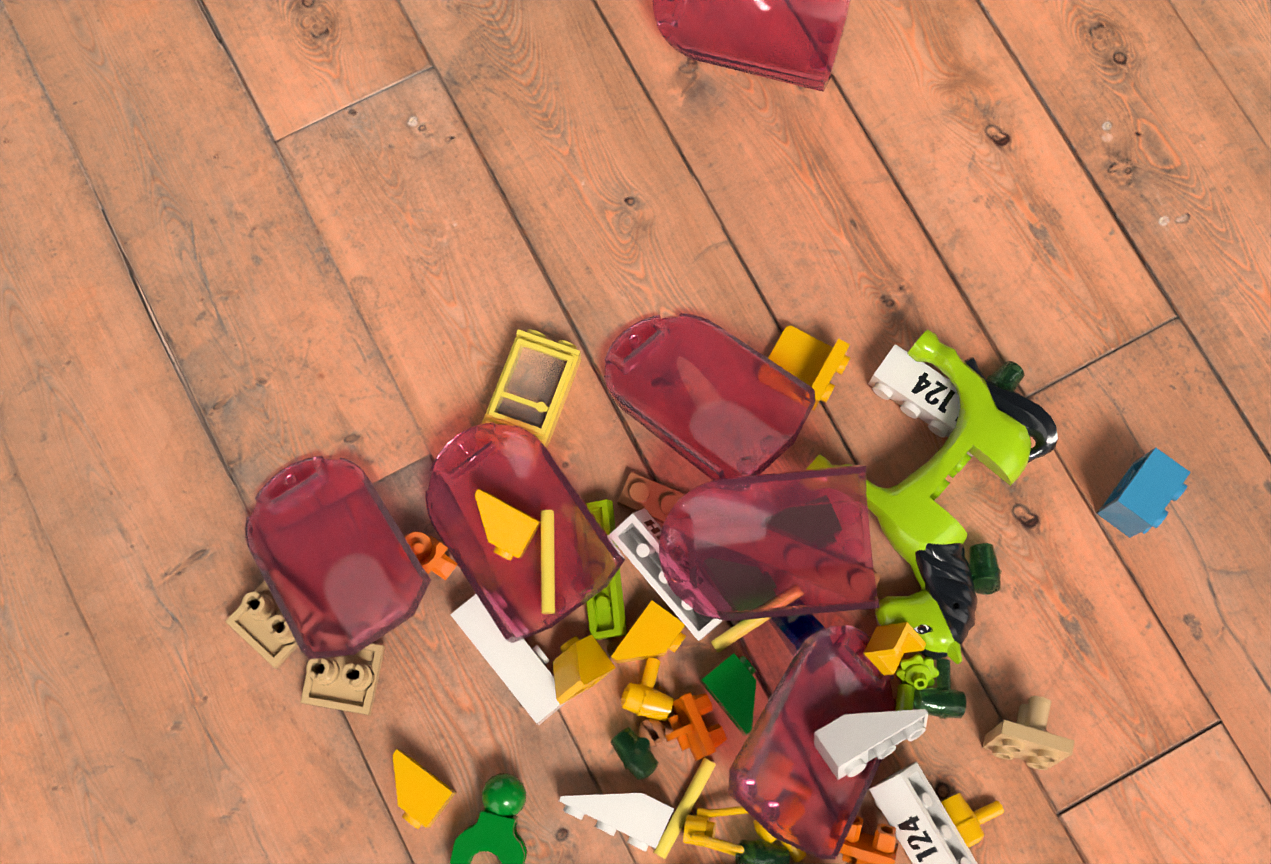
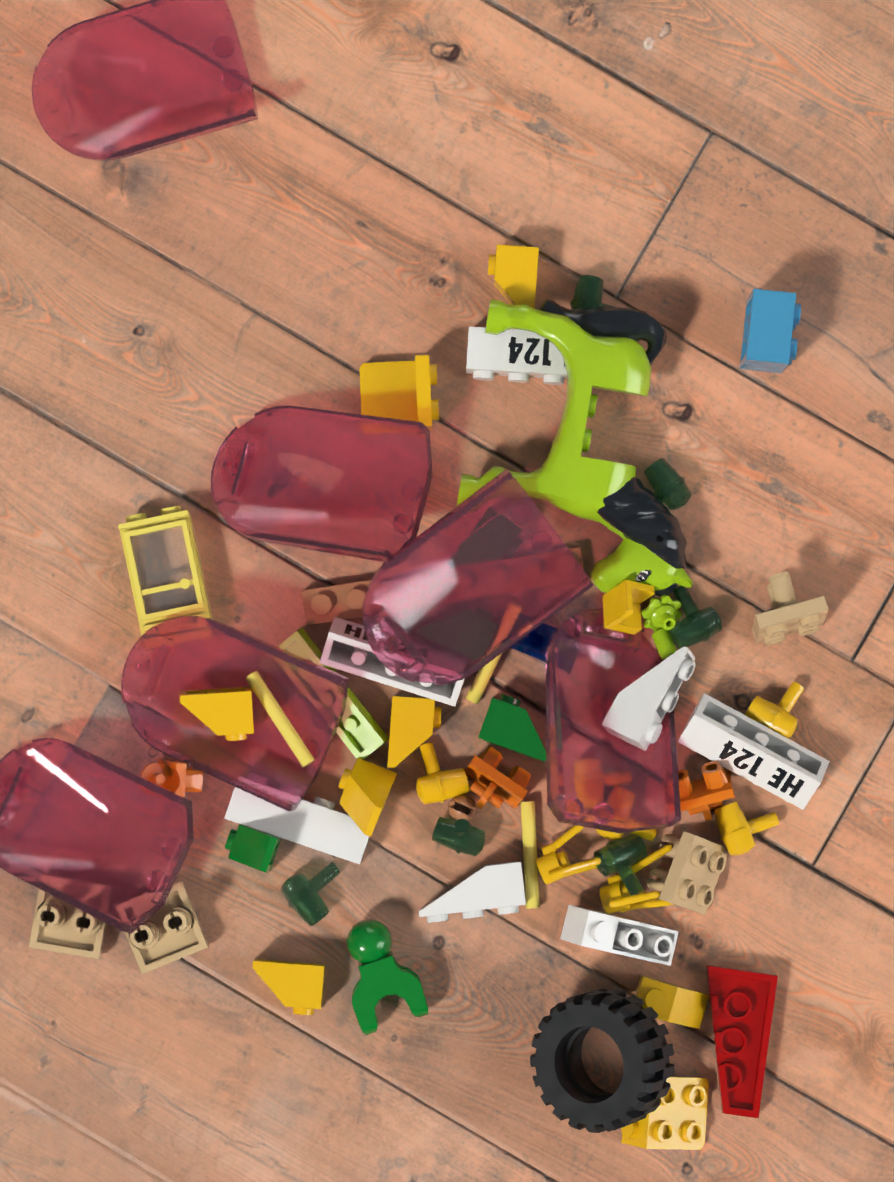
camera: 30 degrees left, 10 degrees up
none -> green slope [225,824,282,873]
none -> clear green piece [280,862,340,926]
none -> yellow slope [487,244,539,309]

